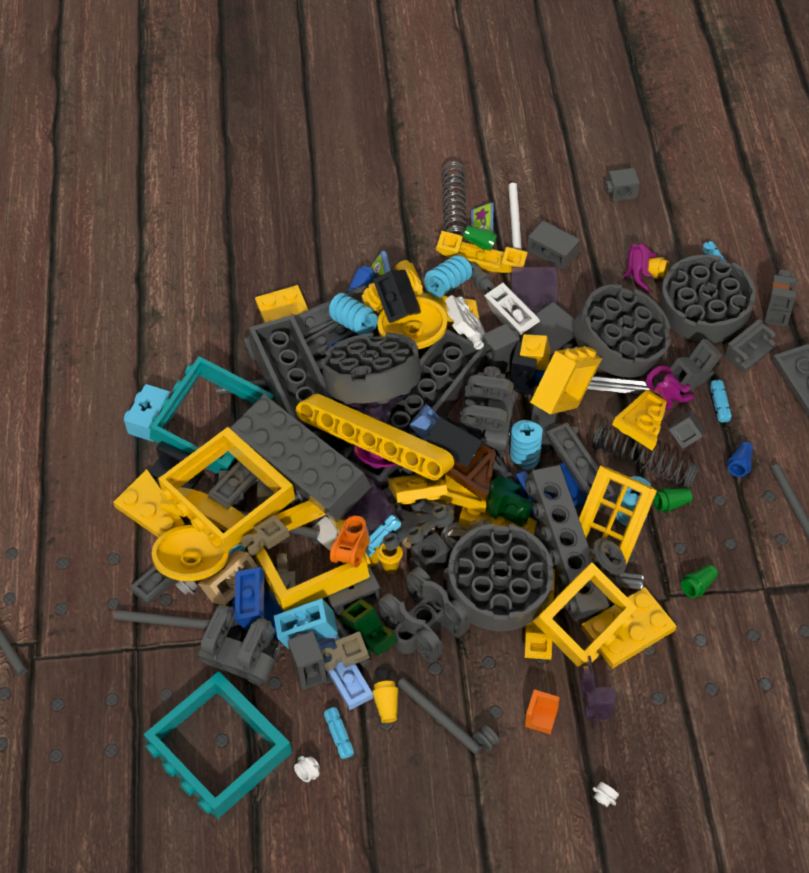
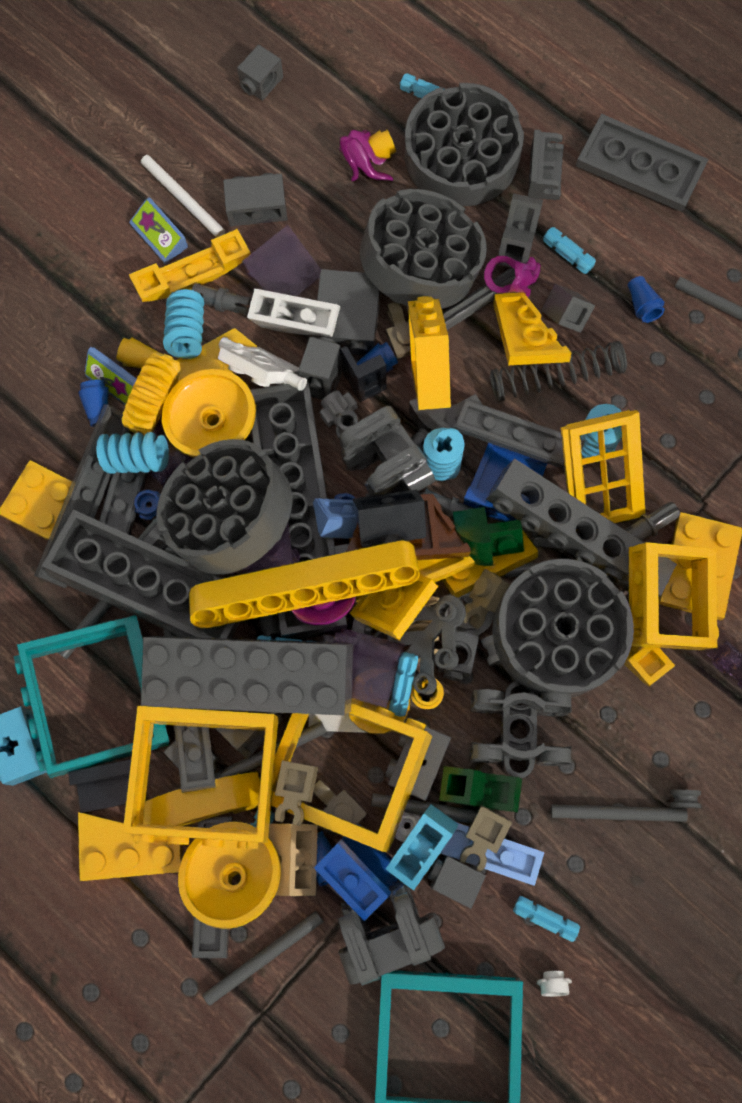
camera: 40 degrees left, 20 degrees up
orange piece [330,516,370,568] -> none
yellow cone [372,681,398,723] -> none
black panel [373,270,421,323] -> none
dark grey piece [442,162,467,242] -> none
green cone [462,225,497,251] -> none
yellow brick [520,334,551,370] -> none
orange panel [525,689,560,735] -> none
dark grey gear [590,538,626,577] -> none
green cone [653,488,692,513] -> none
green cone [681,564,718,598] -> none
dark grey hips [764,269,797,327] -> none

